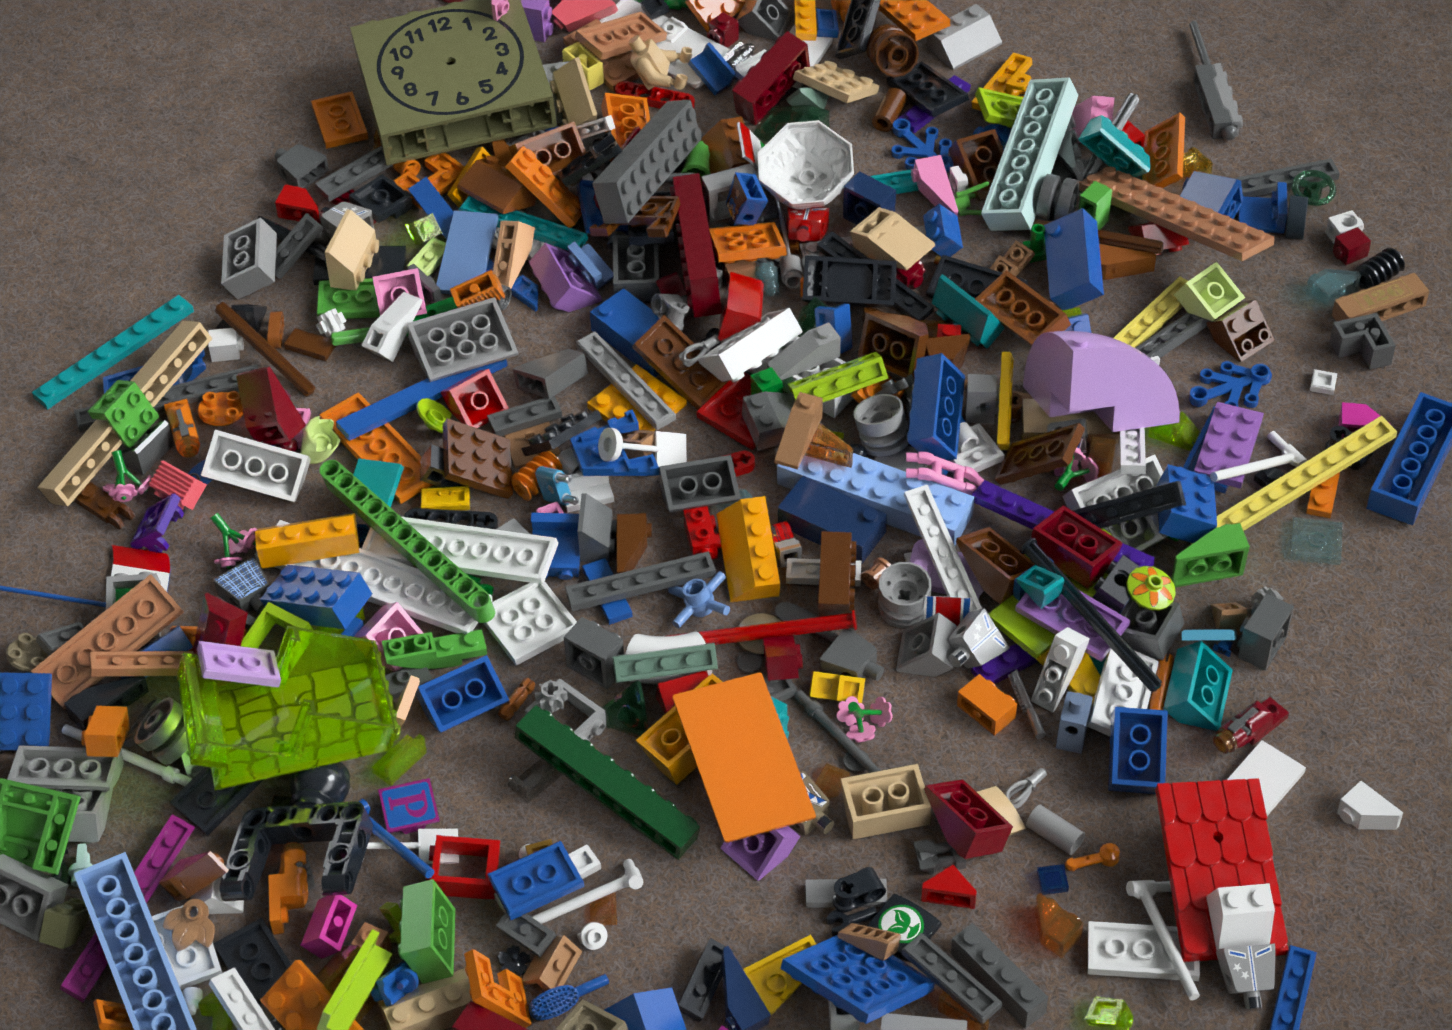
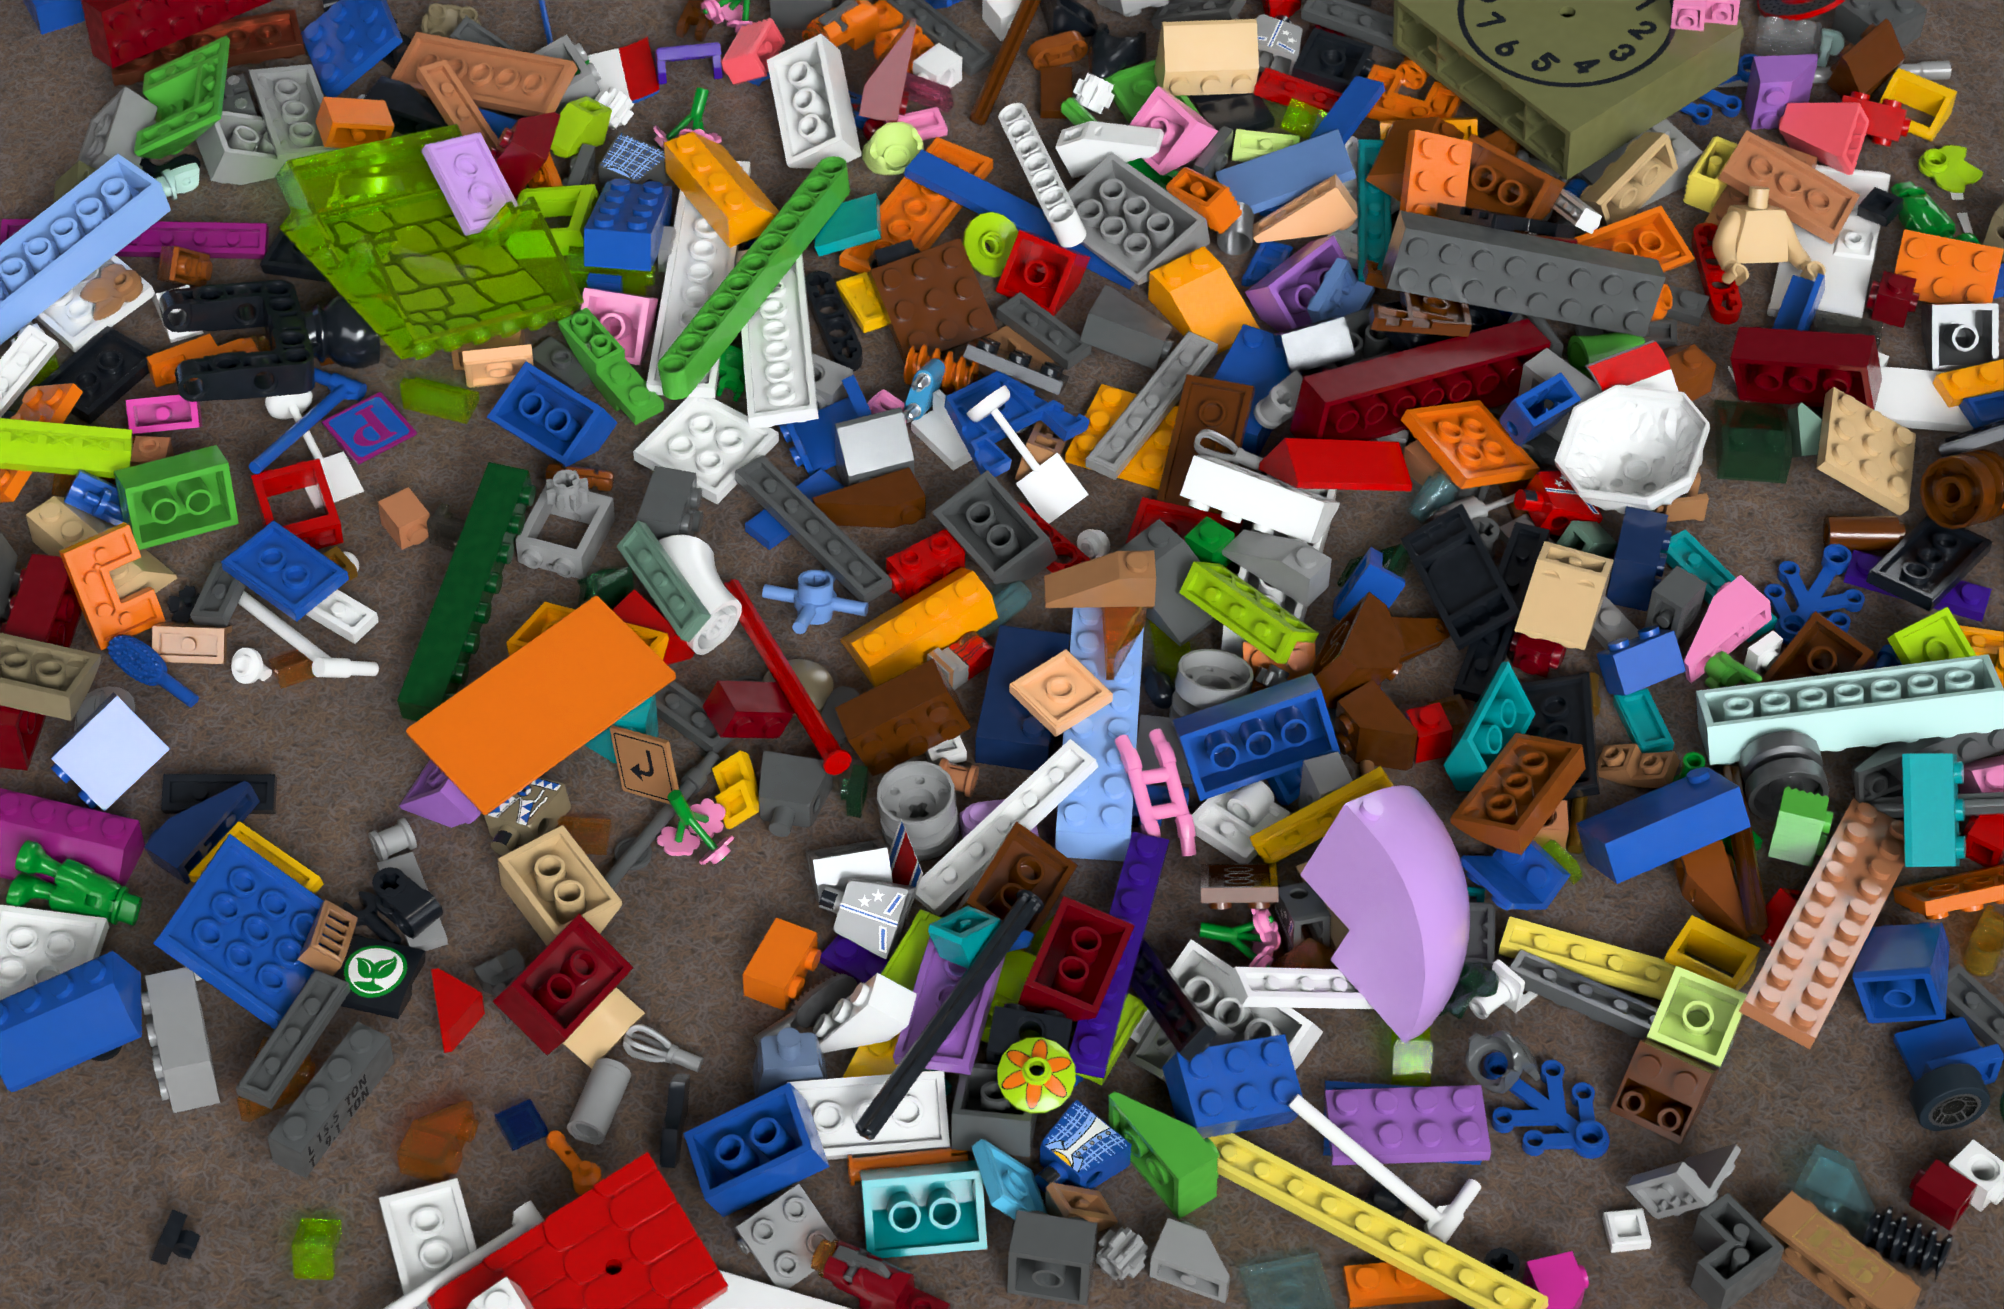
camera: 65 degrees right, 0 degrees up
none -> light grey bush [368,817,417,861]
none -> nougat brick [378,487,433,550]
none -> lime slope [550,96,613,158]
none -> white gear [594,87,634,130]
none -> medium nougat piece [610,725,679,804]
none -> black tile [659,1073,690,1168]
none -> light grey hinge [735,1184,839,1290]
none -> clear green plate [841,765,869,818]
none -> white beam [998,103,1087,248]
none -> light nougat tile [1009,649,1113,737]
none -> torso [1035,1100,1132,1193]
none -> white plate [1077,529,1110,560]
none -> black animal [1088,23,1146,78]
none -> light orange slope [1148,246,1261,355]
none -> light grey slope [1149,1218,1230,1303]
none -> red plate [1254,67,1343,119]
none -> panel [1273,316,1355,373]
none -> dark grey hair [1466,1030,1540,1094]
none -> sand green brick [1556,520,1618,558]
none -> teal tile [1613,688,1674,753]
none -> light grey bracket [1626,1144,1741,1219]
none -> dark grey brick [1644,566,1707,646]
none -> yellow tile [1664,915,1761,990]

